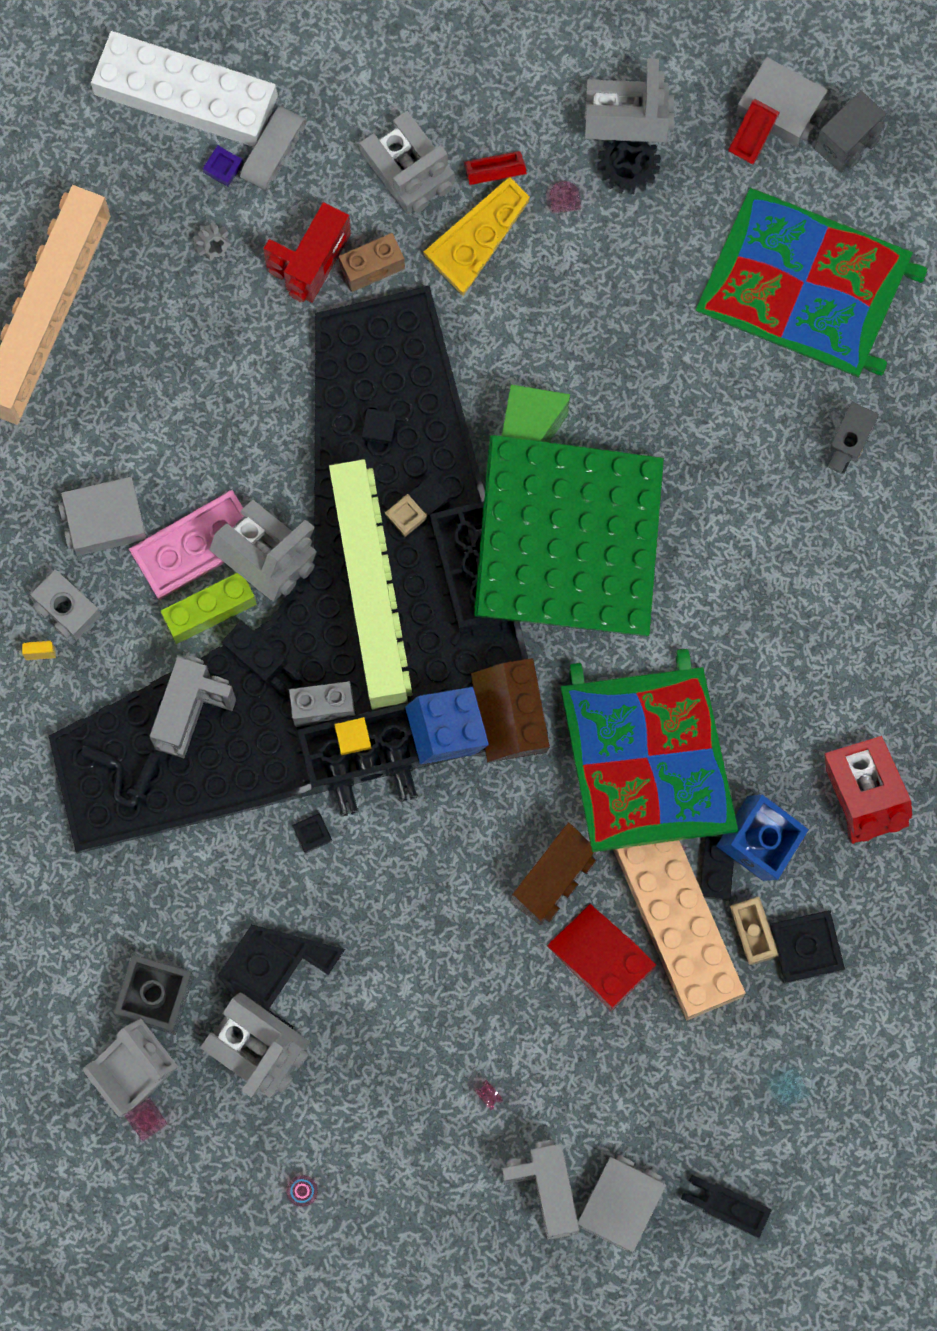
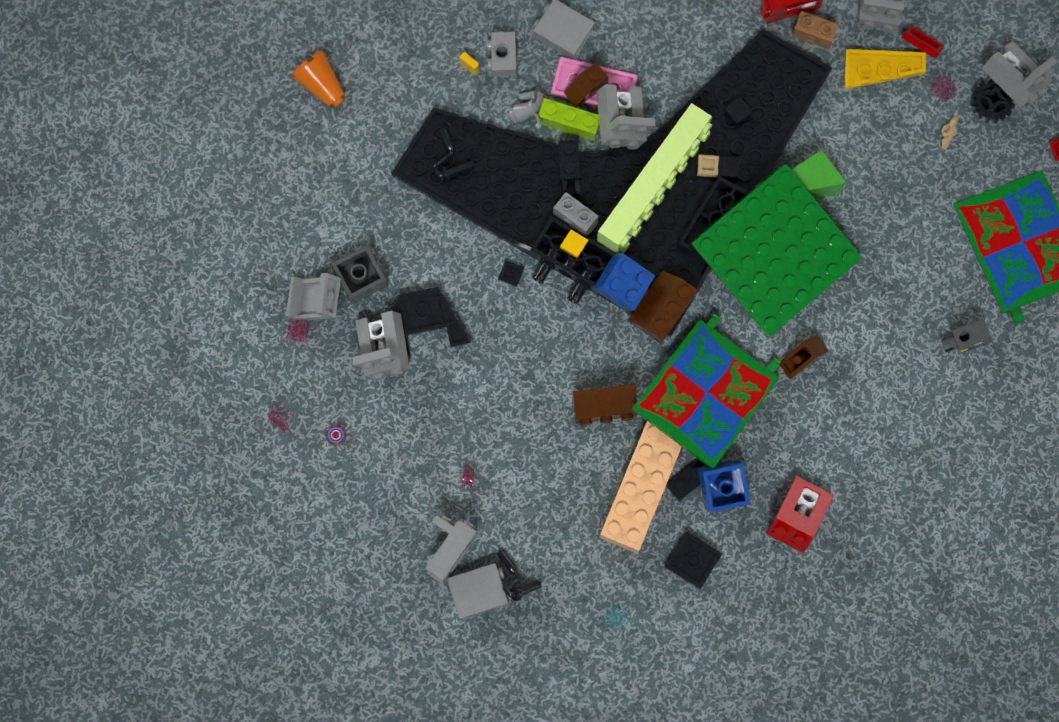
camera: 45 degrees right, 0 degrees up
light grey brick [150,656,236,758] -> none
red slope [547,904,656,1011] -> none
black hinge [681,1175,772,1239] -> none
tan brick [730,897,779,965] -> none
none -> clear pink tile [268,410,289,432]
none -> black piece [497,550,541,601]
none -> light grey piece [509,91,543,129]
none -> reddish brown slope [564,62,609,108]
none -> reddish brown slope [779,335,829,379]
none -> tan piece [941,116,959,149]

